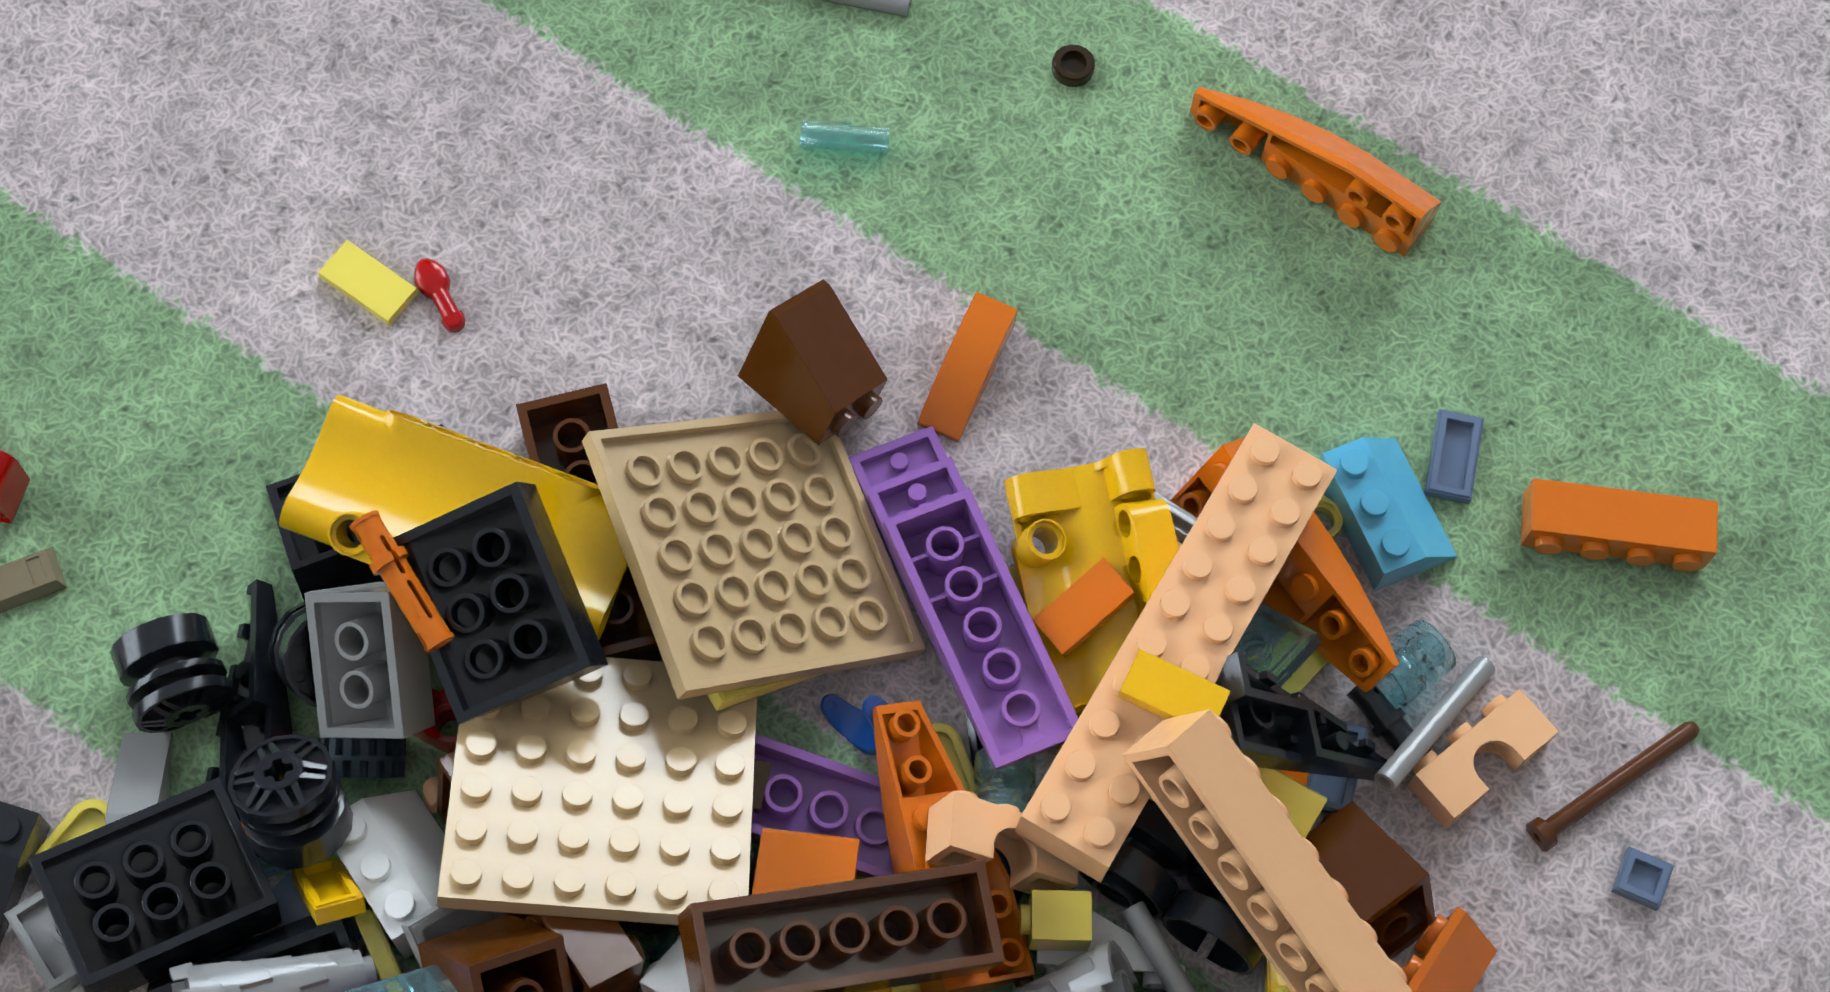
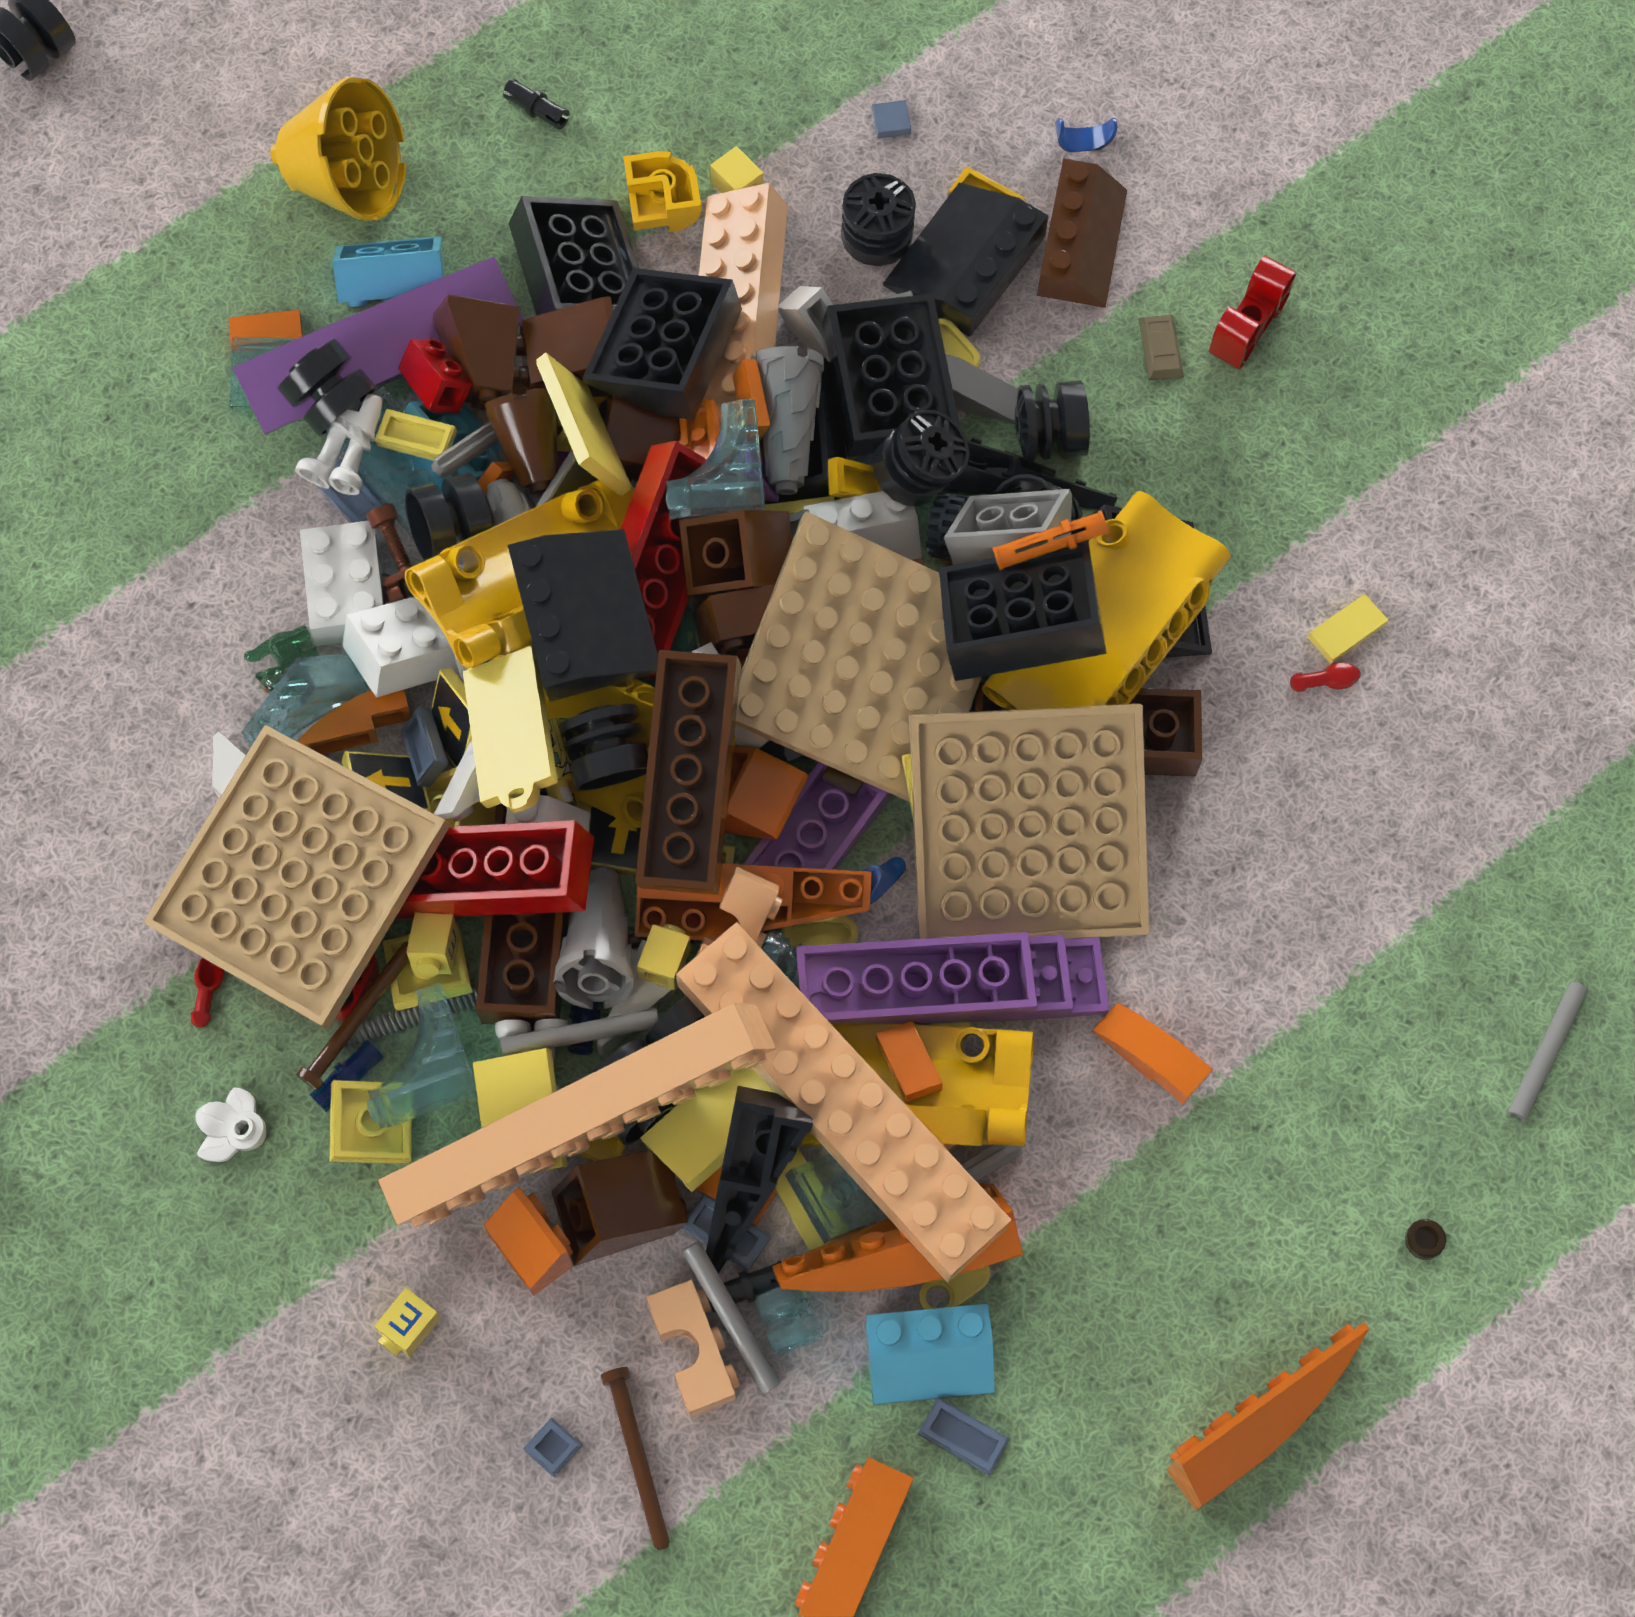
camera: 110 degrees right, 0 degrees up
reddish brown slope [738,279,888,445] -> none
clear light blue pin [799,120,890,156] -> none
yellow tile [1117,649,1230,719] -> none

